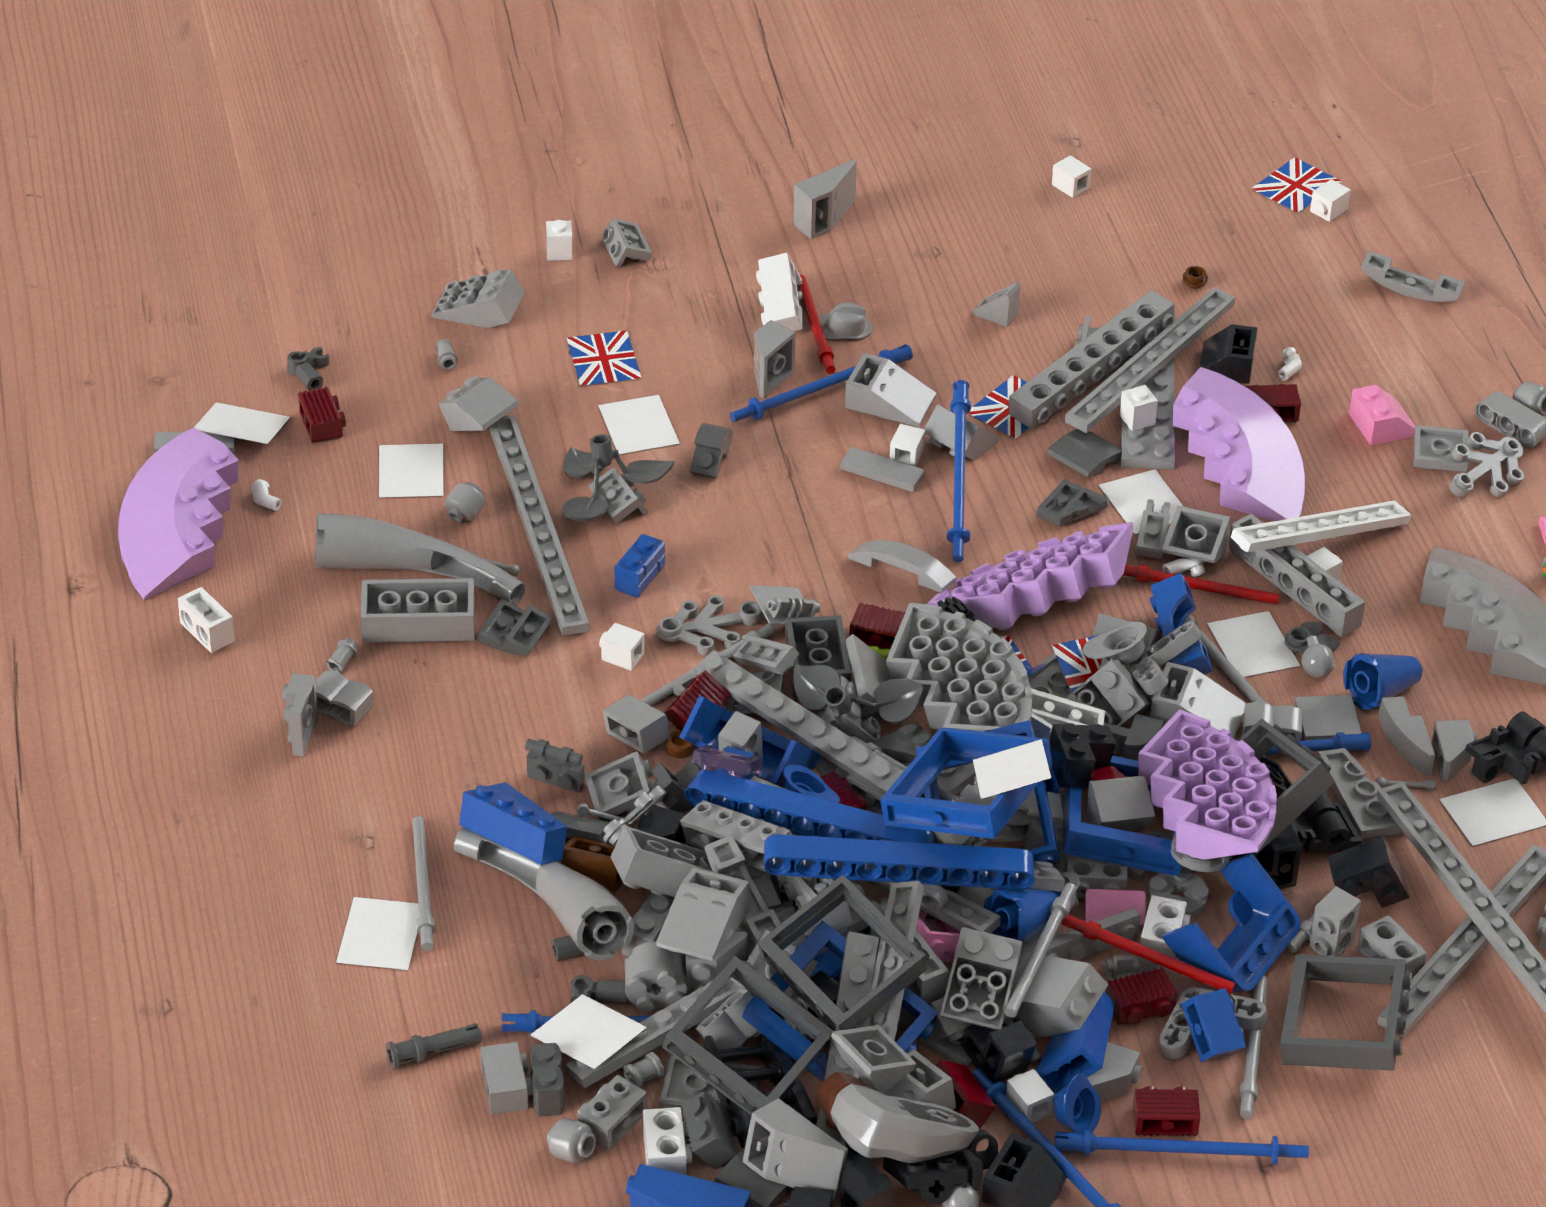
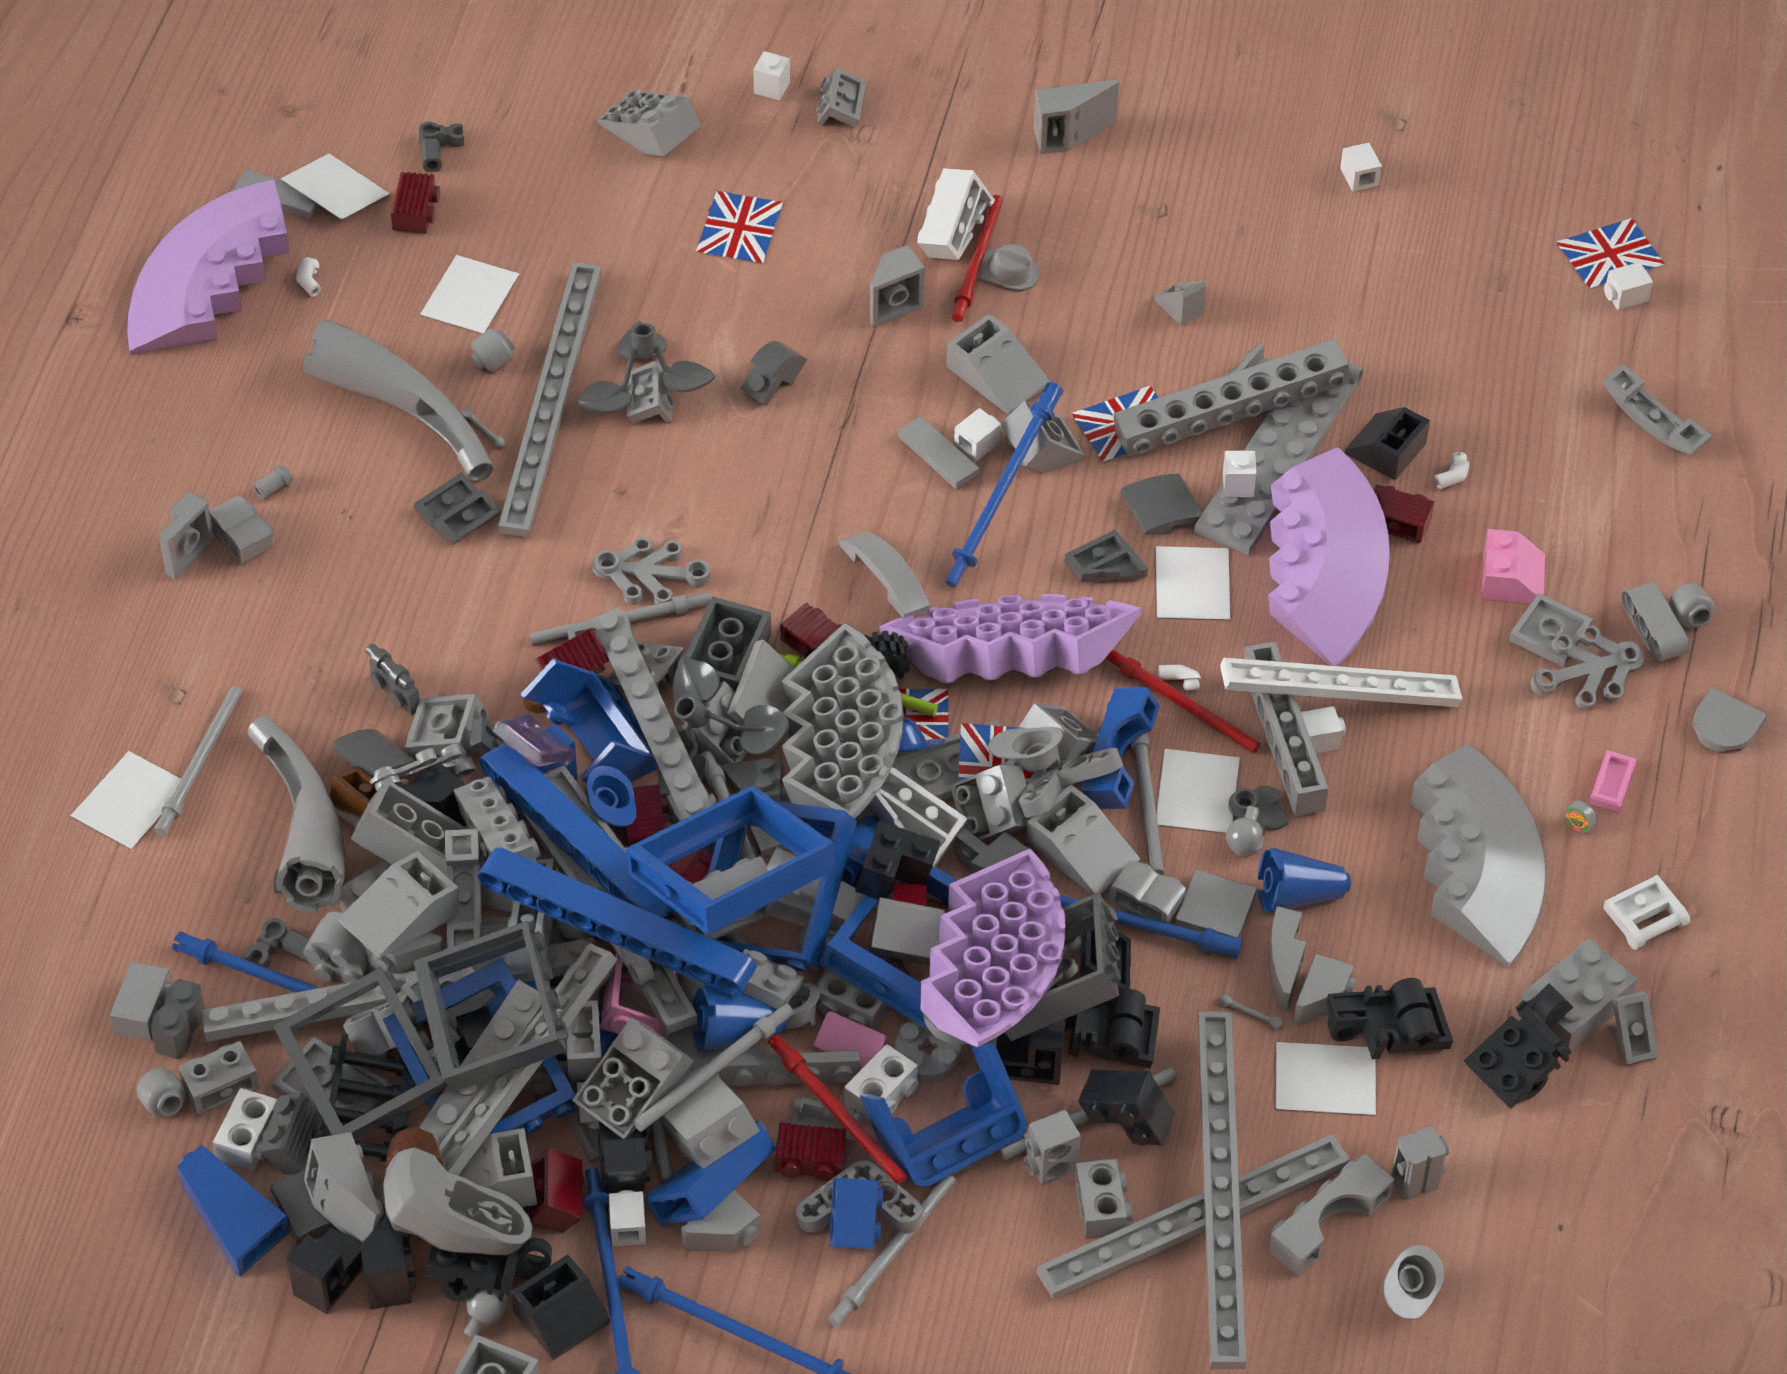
camera: 25 degrees right, 10 degrees up
white brick [178,587,235,653] -> none
light grey brick [360,578,475,643] -> none
dark grey pin [386,1023,482,1070] -> none
light grey pin [435,339,458,370] -> none
light grey slope [438,376,520,431] -> none
blue wedge [459,782,567,865] -> none
white sticker [531,994,647,1069] -> none
light grey hinge [577,804,634,827] -> none
white sticker [598,395,680,454] -> none
white brick [599,623,645,671] -> none
light grey brick [603,694,670,754] -> none
blue brick [614,534,665,597] -> none
light grey bush [623,1052,665,1088] -> none
light grey brick [718,711,763,769] -> none
blue bar [730,344,913,422] -> none
light grey plate [733,636,799,675] -> none
light grey hinge [750,585,820,626] -> none
light grey slope [831,1025,917,1094] -> none
white sticker [973,739,1051,799] -> none
blue piece [1053,1074,1101,1133] -> none
light grey plate [1065,287,1236,433] -> none
dark red brick [1133,1086,1200,1137] -> none
light grey hinge [1135,499,1170,559] -> none
light grey slope [1162,506,1231,563] -> none
reddish brown plate [1182,266,1208,289] -> none
dark grey window [1280,954,1412,1071] -> none
light grey wing [1317,748,1404,839] -> none

